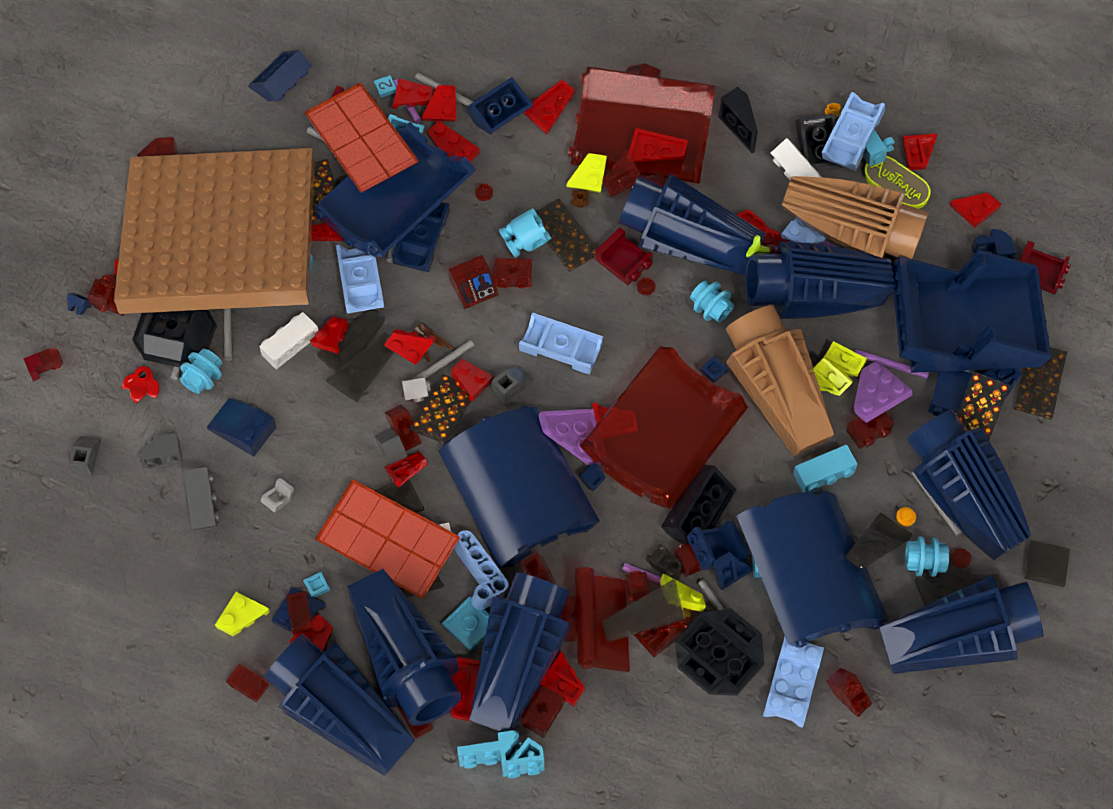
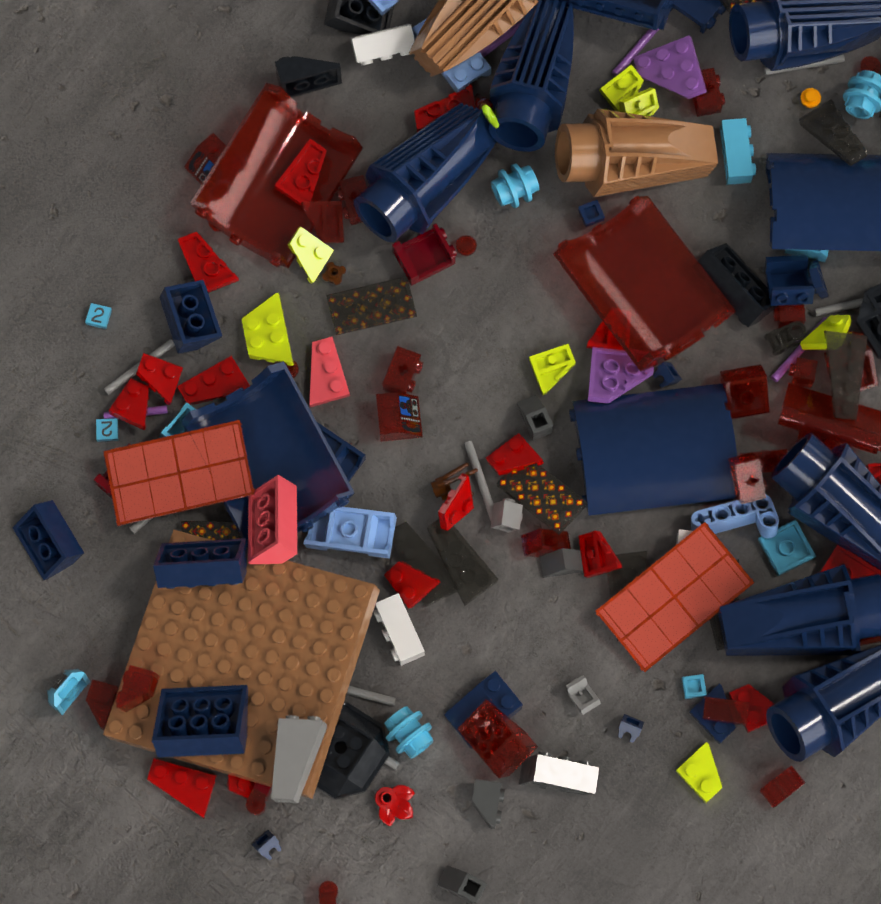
camera: 70 degrees left, 10 degrees up
clear red brick [88,278,124,316] -> none
medium azure piece [499,208,552,259] -> none
light blue piece [519,313,603,375] -> none
none -> medium azure slope [47,669,90,715]
none -> medium azure tile [85,303,112,329]
none -> clear red slope [116,665,160,712]
none -> red wing [147,758,217,819]
none -> dark blue slope [152,685,248,757]
none -> dark blue slope [153,538,247,589]
none -> neon yellow wing [242,293,294,366]
none -> coral slope [248,475,297,564]
none -> light grey slope [271,715,327,803]
none -> coral wing [309,337,350,407]
none -> clear red slope [457,699,538,778]
none -> neon yellow wing [529,344,576,396]
none -> dark blue tile [618,714,644,743]
none -> clear red slope [720,364,770,419]
none -> clear red brick [729,452,768,504]

